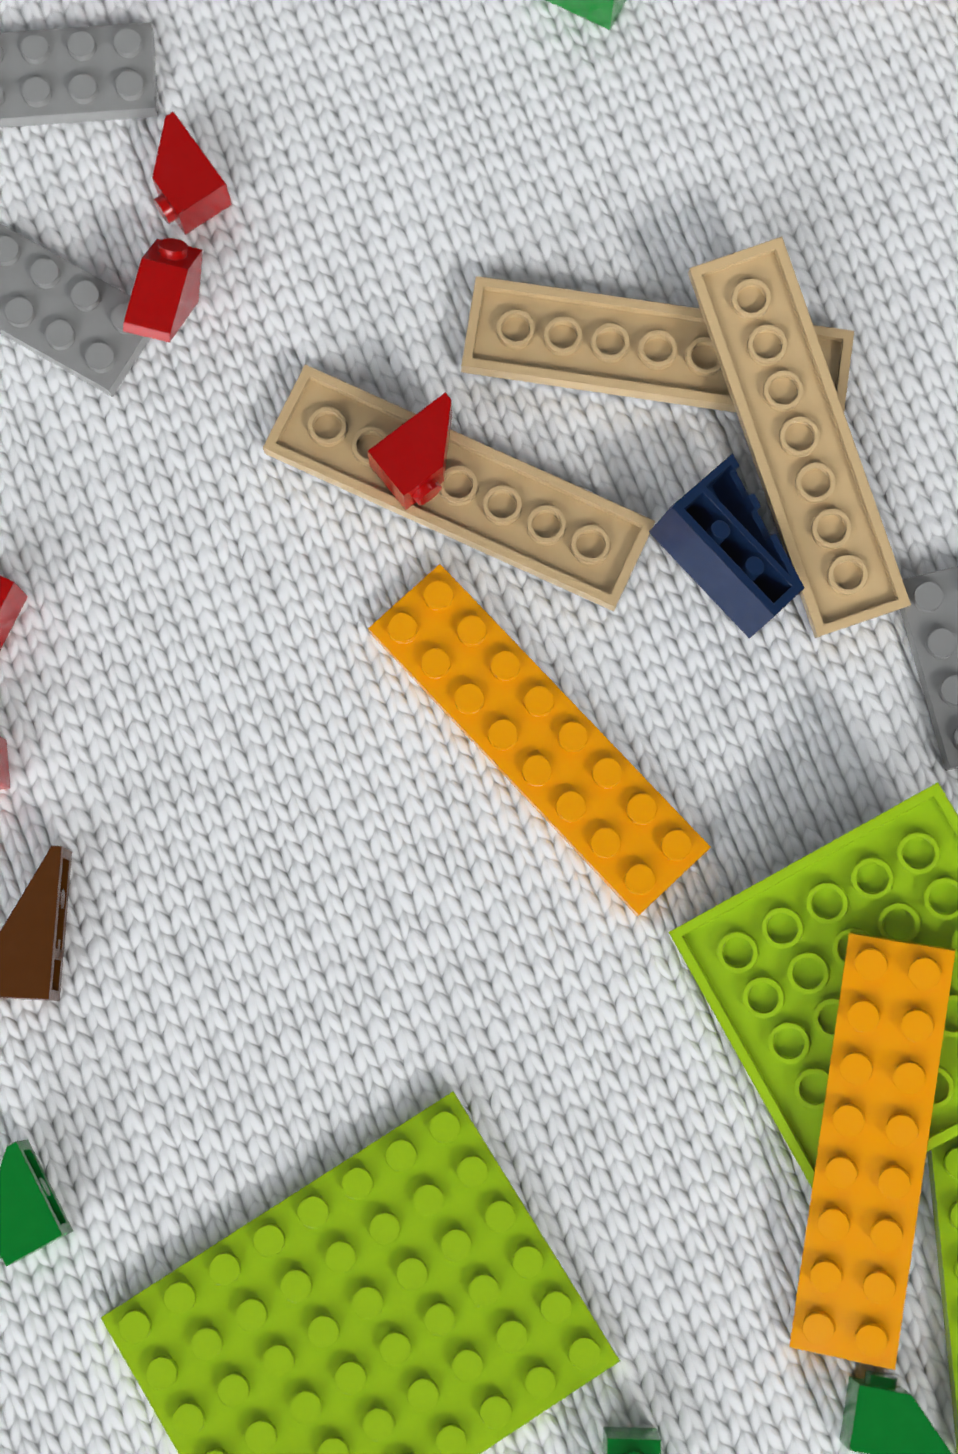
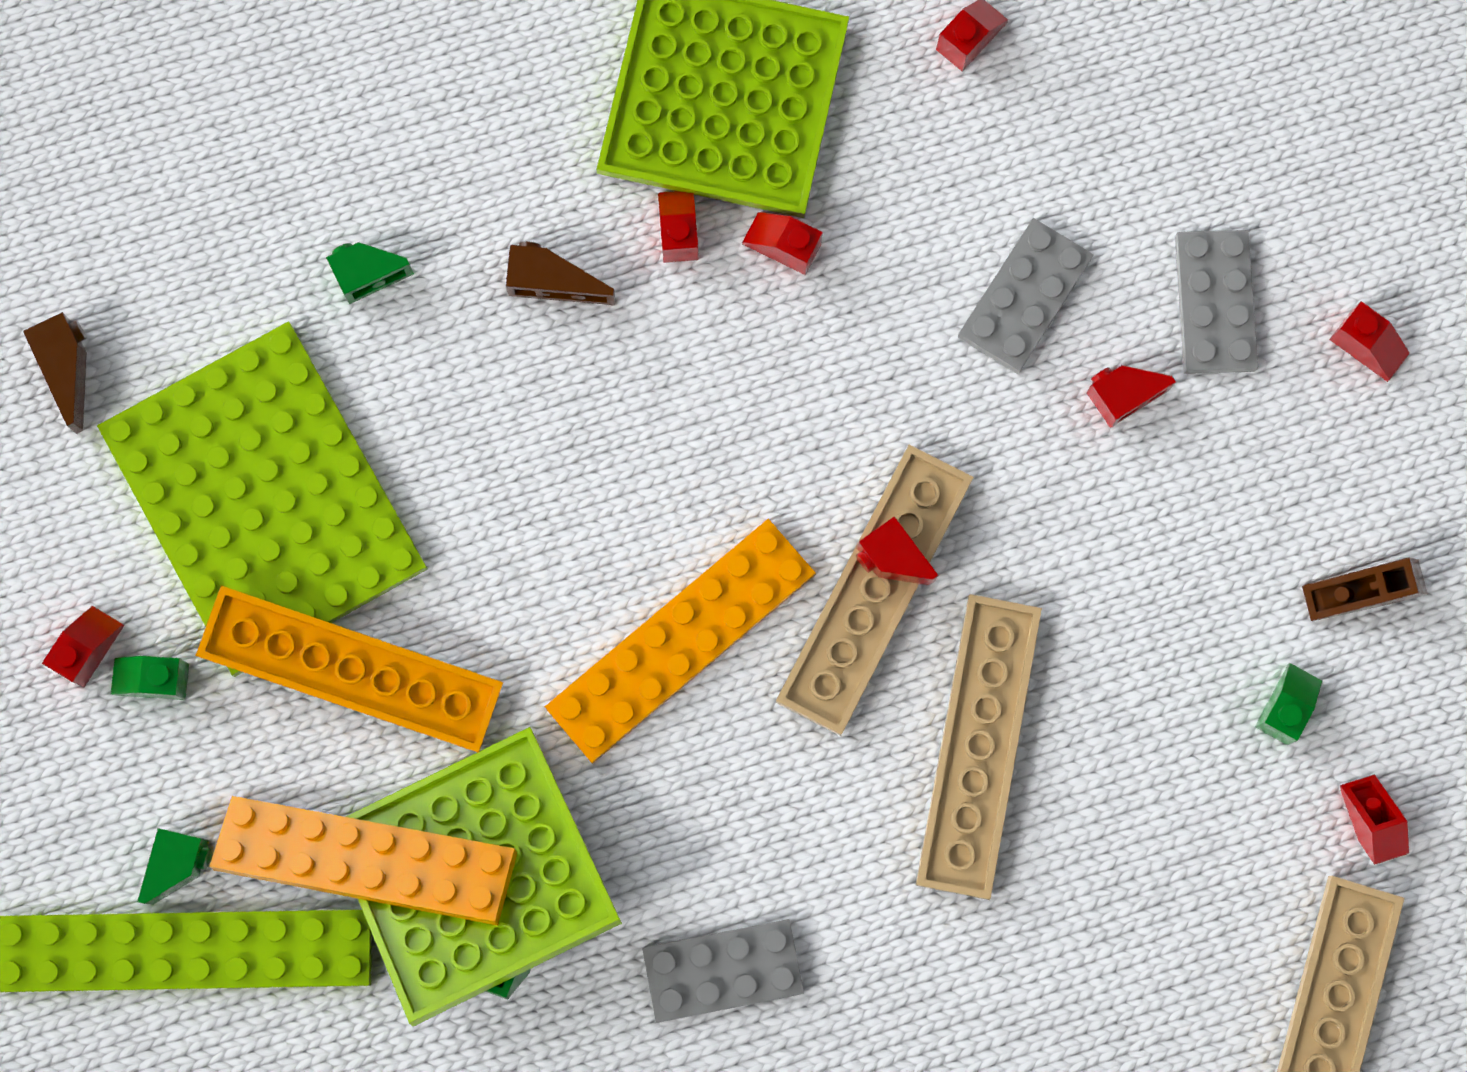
camera: 90 degrees right, 0 degrees up
red slope [123,238,203,343] -> none
dark blue wedge [649,453,805,639] -> none
tan plate [688,237,911,638] -> none
none -> light orange plate [195,586,504,753]

